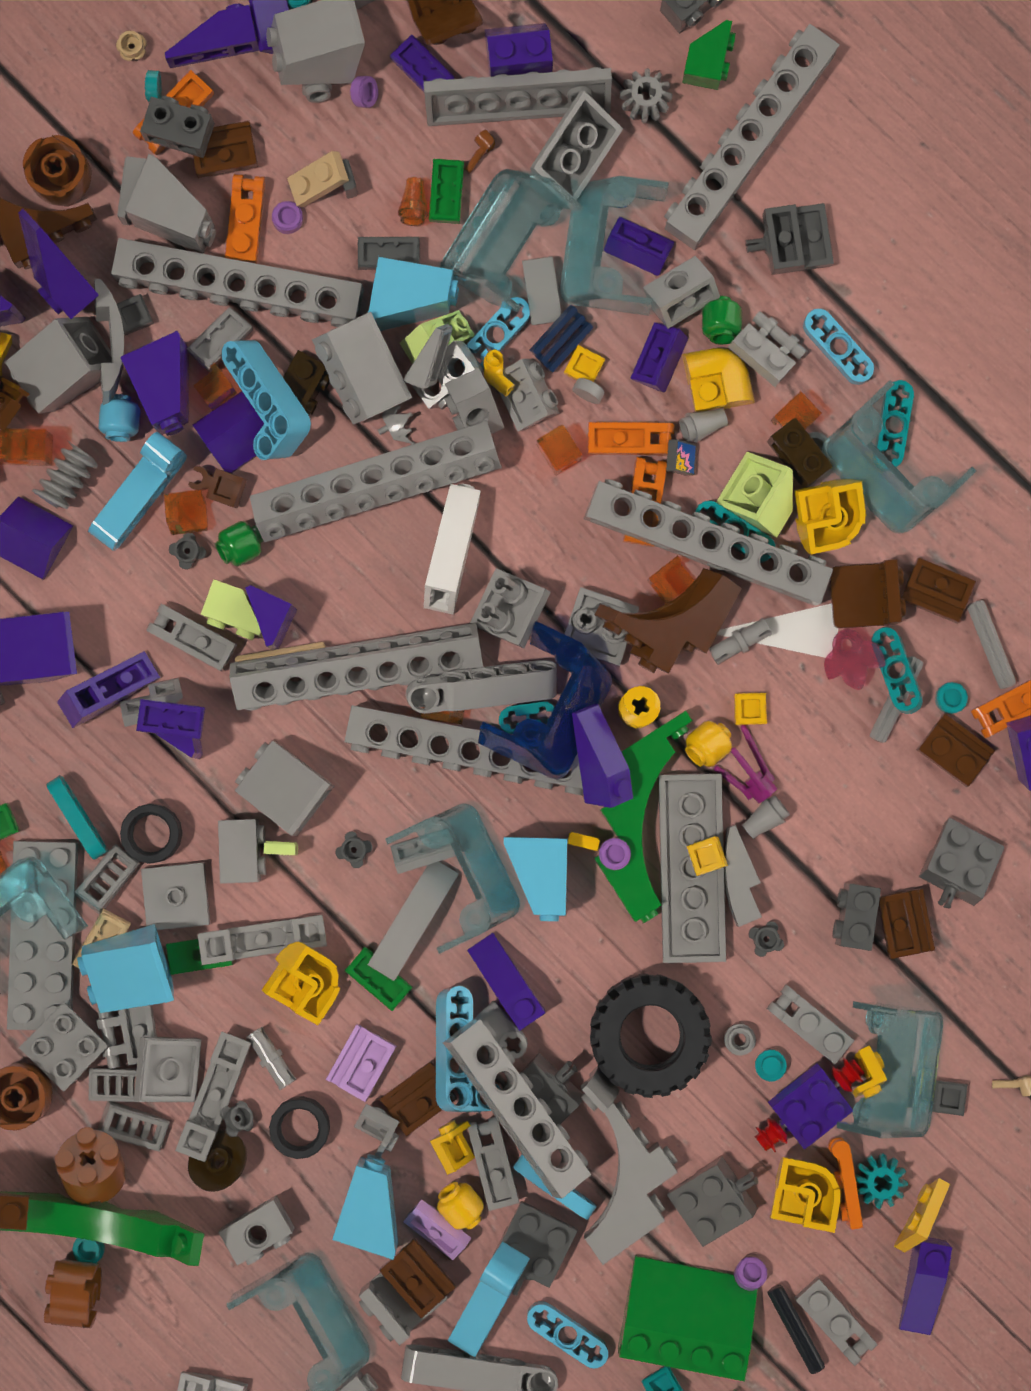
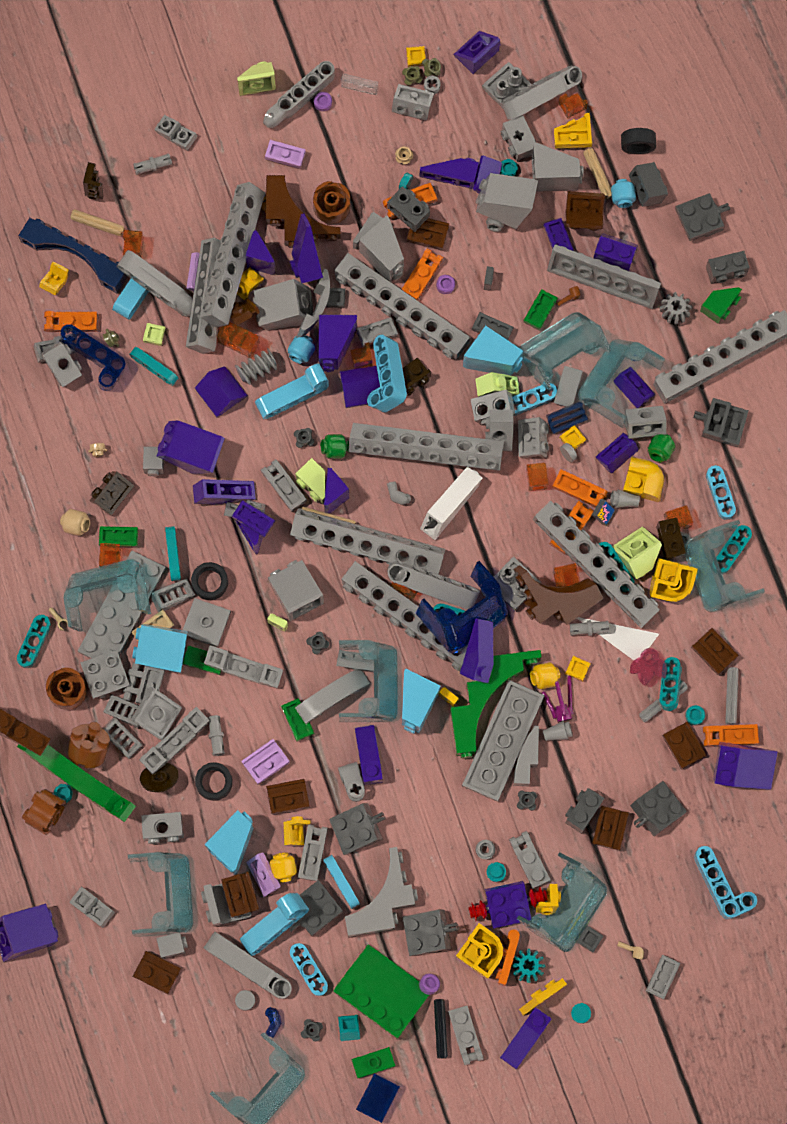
camera: 25 degrees right, 10 degrees down
clear orange panel [164,490,208,535] -> none
reddish brown plate [188,466,247,508] -> none
light grey brick [218,819,266,884] -> none
dark grey plate [220,1101,254,1137] -> none
yellow brick [262,942,340,1025] -> none
tan plate [287,151,349,207] -> none
light grey slope [312,312,412,424] -> none
medium lavender tile [350,76,378,108] -> none
light grey bracket [354,1104,399,1159] -> none
light grey piece [378,405,415,445] -> none
clear orange cone [398,177,428,226] -> none
light grey slope [404,324,453,389] -> none
medium azure beam [436,986,501,1112] -> none
light grey brick [443,1019,591,1199] -> none
light grey plate [470,568,551,648] -> none
yellow arm [483,349,515,397] -> none
light grey slope [530,90,623,205] -> none
light grey slope [581,1066,619,1113] -> none
black tyre [590,974,712,1098] -> none
medium lavender tile [599,838,631,870] -> none
yellow piece [618,686,661,728] -> none
yellow tile [687,836,728,876] -> none
light grey plate [728,311,807,387] -> none
reddish brown bracket [830,559,906,629] -> none
none -> light grey arm [387,481,411,505]
none -> teal tile [571,1003,591,1024]

